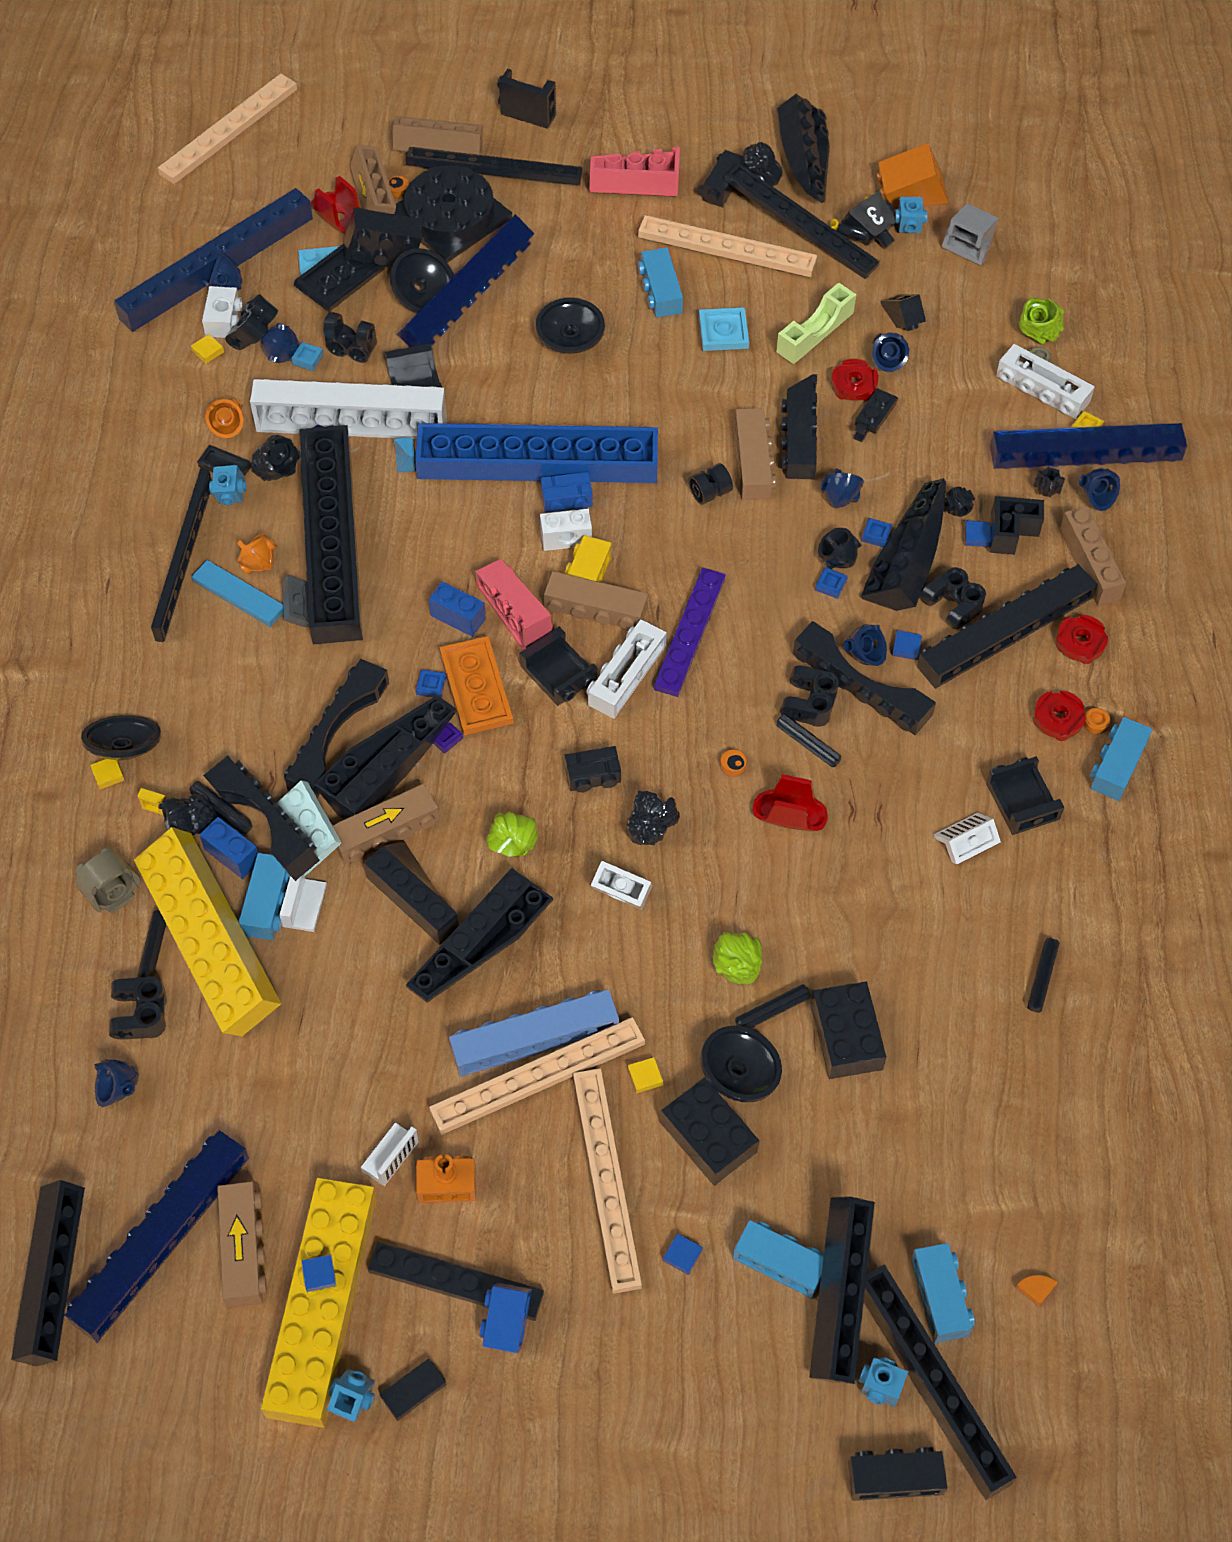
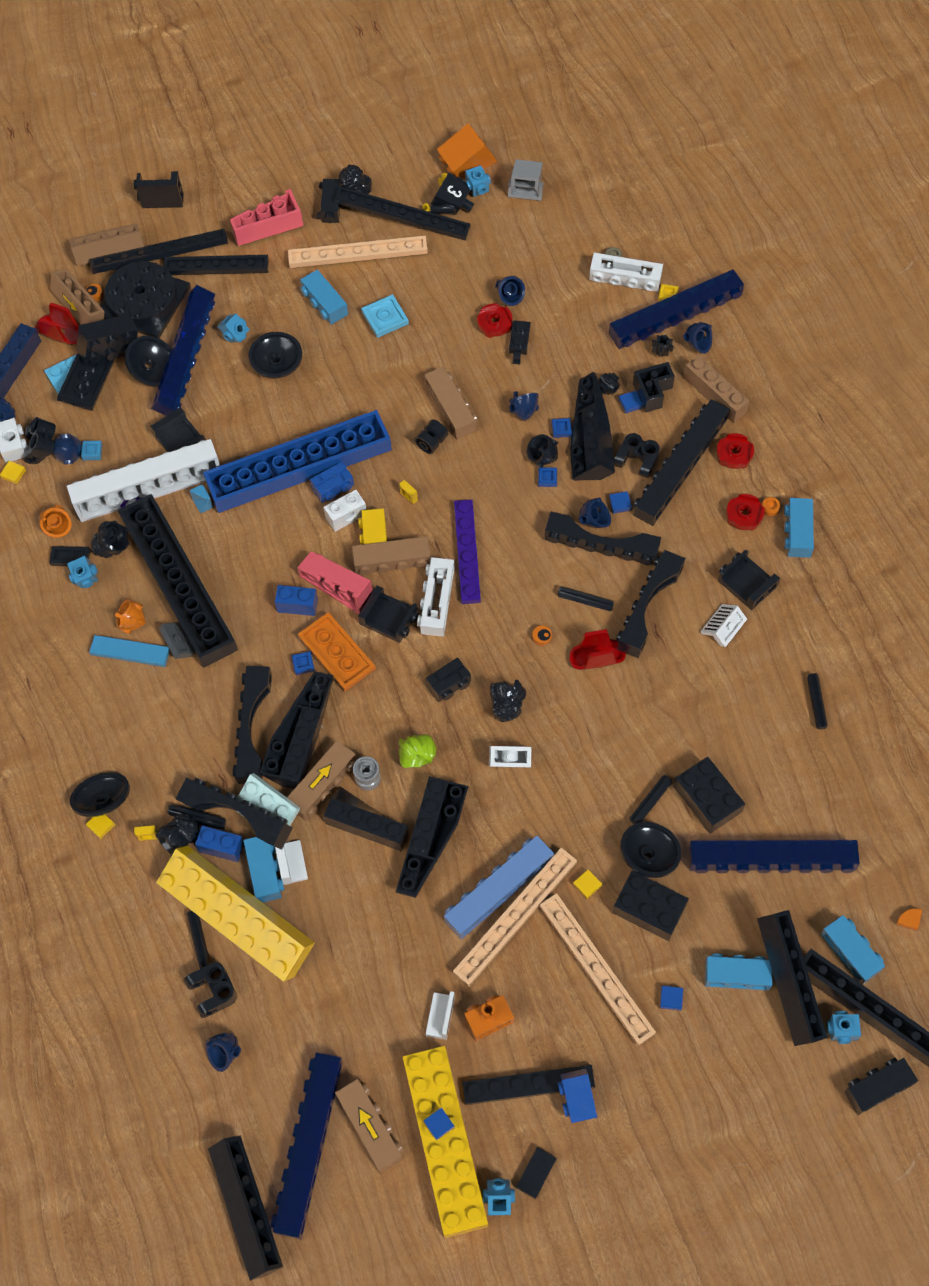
camera: 20 degrees left, 5 degrees up
dark tan brick [75,848,140,913] -> none
black tile [151,468,212,642] -> none
black piece [324,311,377,363] -> none
dark purple tile [433,722,463,754] -> none
lime hair [713,931,763,985] -> none
yellowish green arch [776,283,856,364] -> none
black wedge [777,94,830,203] -> none
black piece [780,665,839,727] -> none
black wedge [781,374,817,480] -> none
black slope [881,294,926,331] -> none
lime hair [1019,298,1064,345] -> none
none -> black plate [164,255,269,275]
none -> dark azure brick [217,313,250,343]
none -> light grey wheel [353,756,381,791]
none -> yellow tile [399,480,418,504]
none -> black arch [616,549,686,659]
none -> clear blue brick [689,840,860,873]

